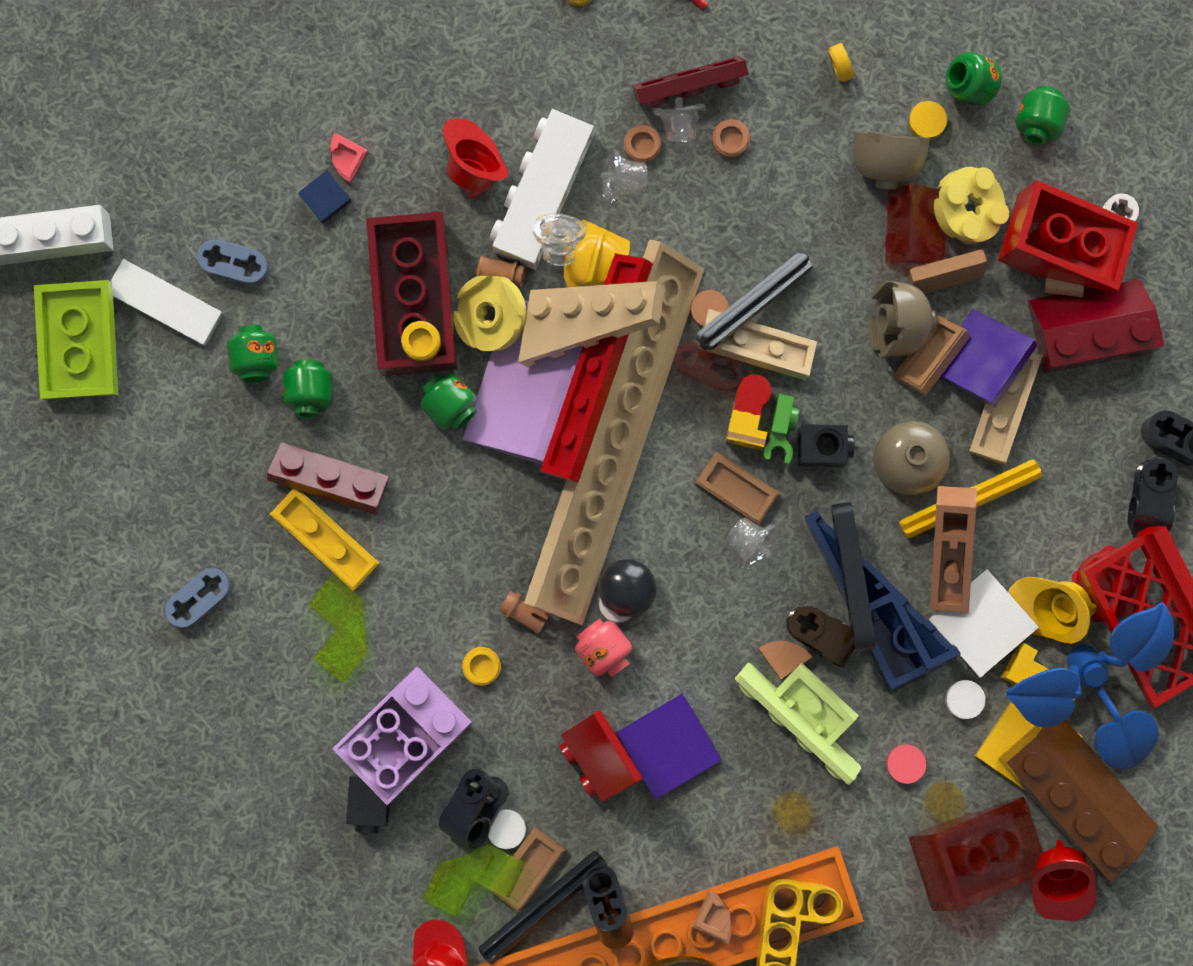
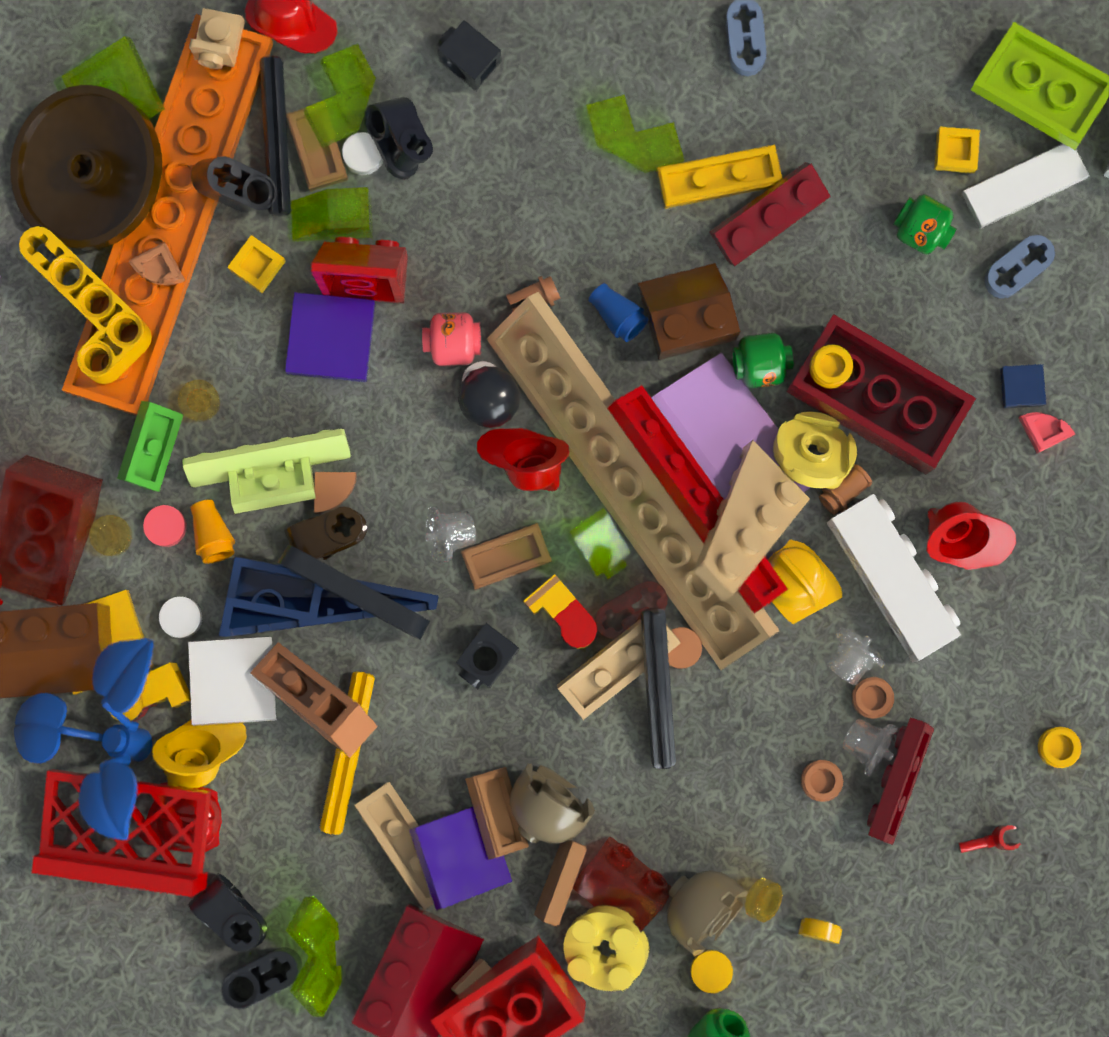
camera: 120 degrees right, 0 degrees up
green head [282,360,333,419] -> none
lavender slope [332,666,472,805] -> none
yellow tile [462,647,501,686] -> none
clear piece [533,213,586,266] -> none
bright green plate [763,394,799,465] -> none
dark tan cylinder [873,420,950,497] -> none
none -> bright green plate [117,401,183,492]
none -> light orange cone [190,500,236,564]
none -> yellow plate [227,235,286,293]
none -> clear neon green tile [285,896,342,1017]
none -> clear neon green slope [291,187,373,241]
none -> red piece [477,428,570,491]
none -> clear neon green slope [568,508,631,580]
none -> blue cone [589,283,648,342]
none -> reddish brown slope [638,263,741,360]
none -> clear yellow tile [745,878,782,922]
none -> yellow plate [934,127,980,173]

